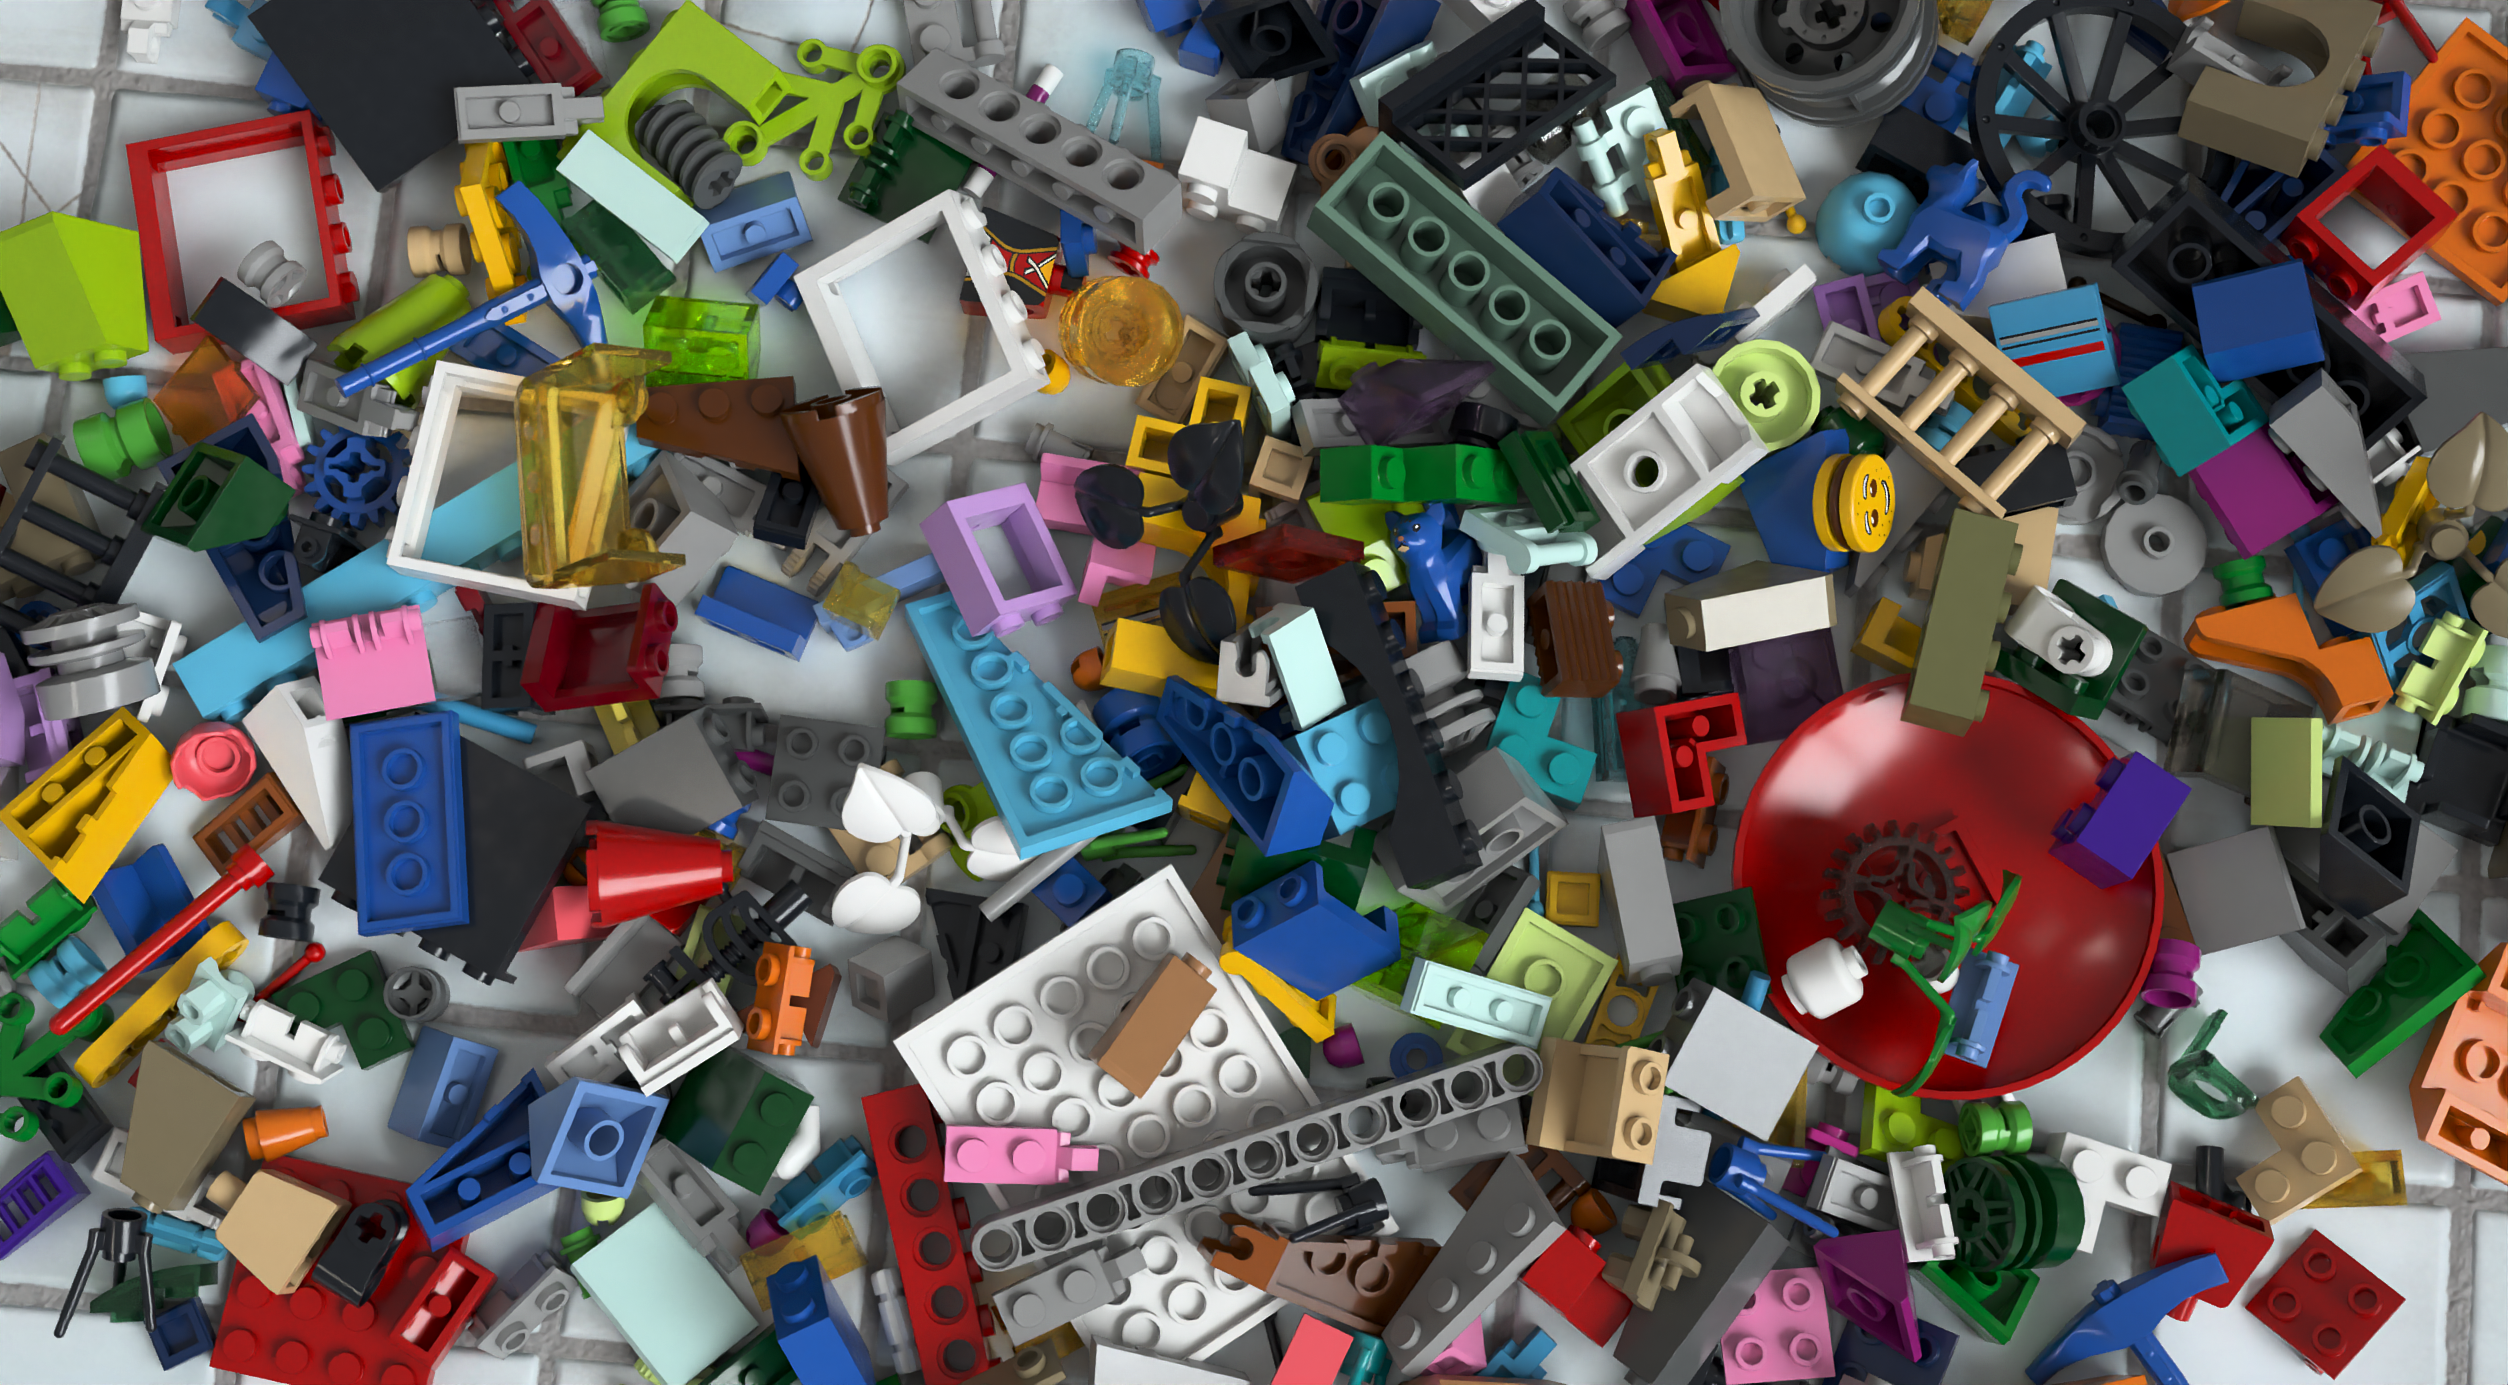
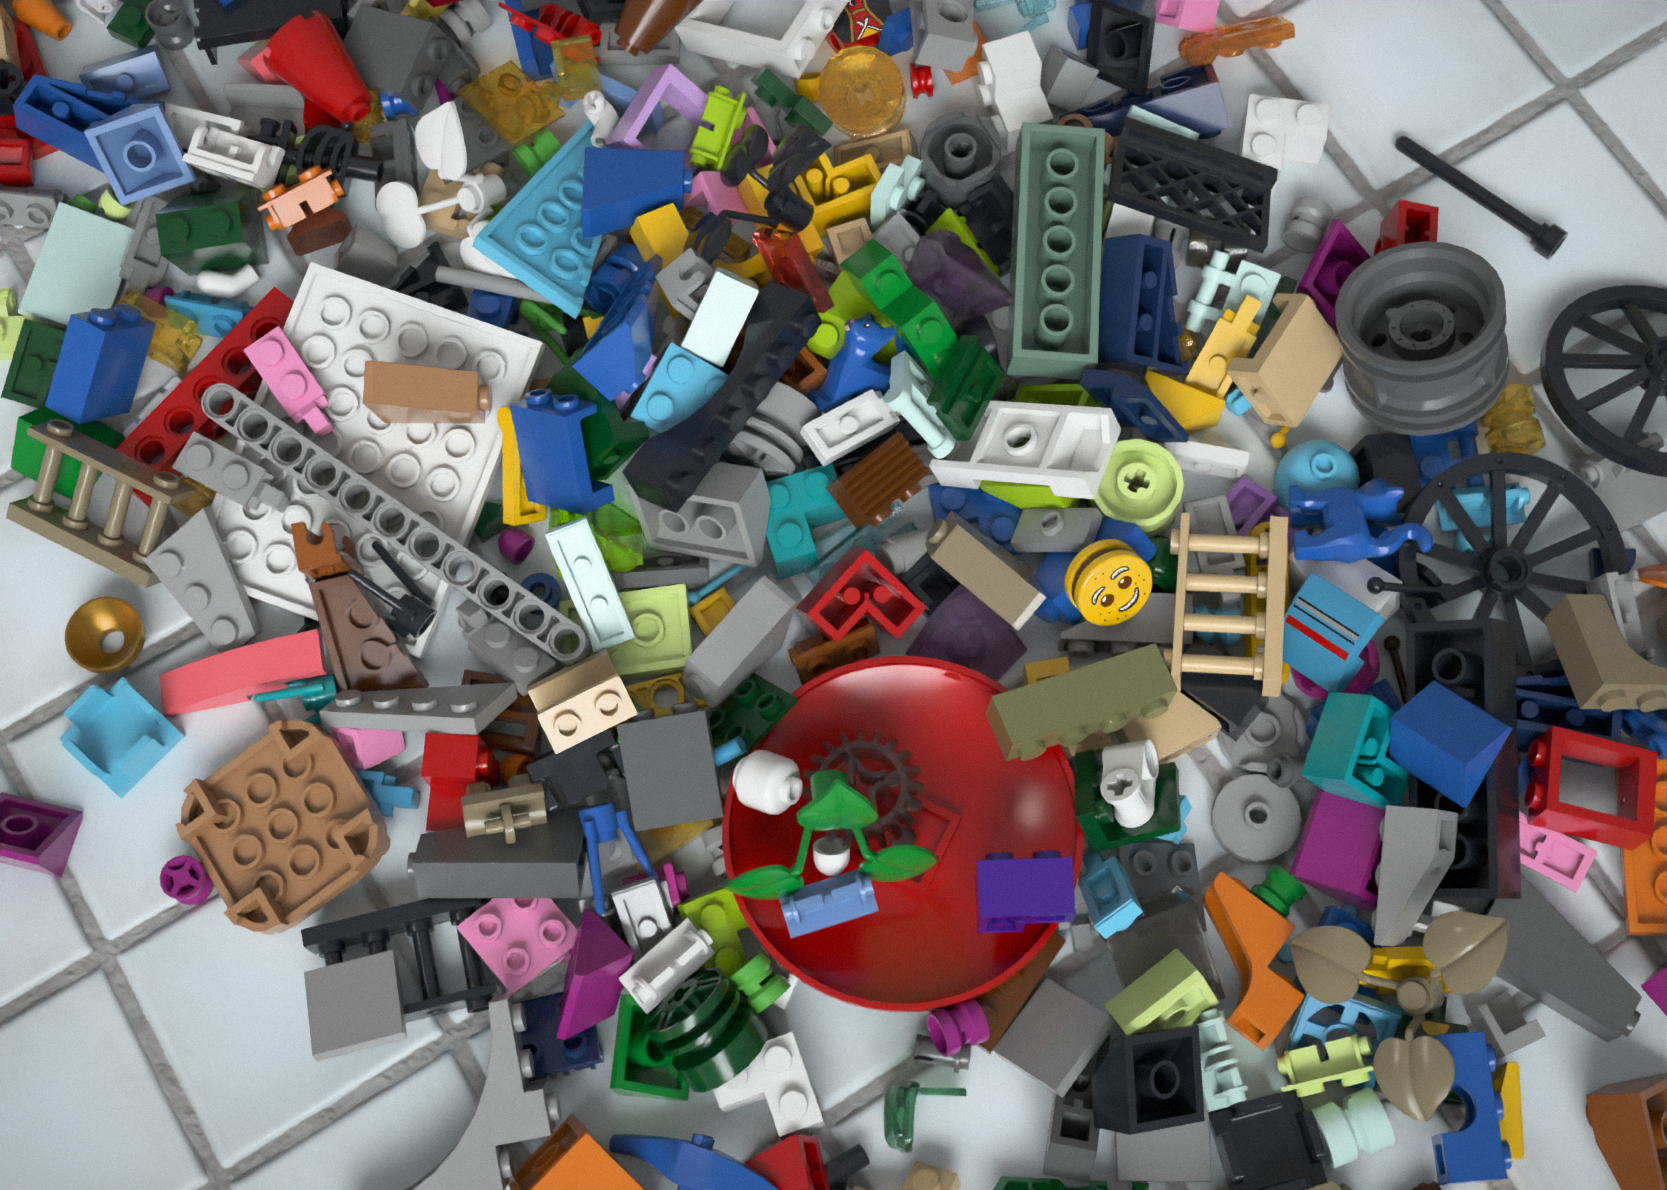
camera: 60 degrees right, 10 degrees down
none -> clear yellow hinge [456,60,566,147]
none -> red hinge [498,2,602,62]
none -> blue slope [581,147,692,238]
none -> white arm [583,90,618,148]
none -> lime hinge [688,86,747,171]
none -> dark green plate [750,68,834,136]
none -> light grey plate [1010,508,1103,552]
none -> medium azure hinge [1078,850,1143,939]
none -> black hinge [1366,577,1456,602]

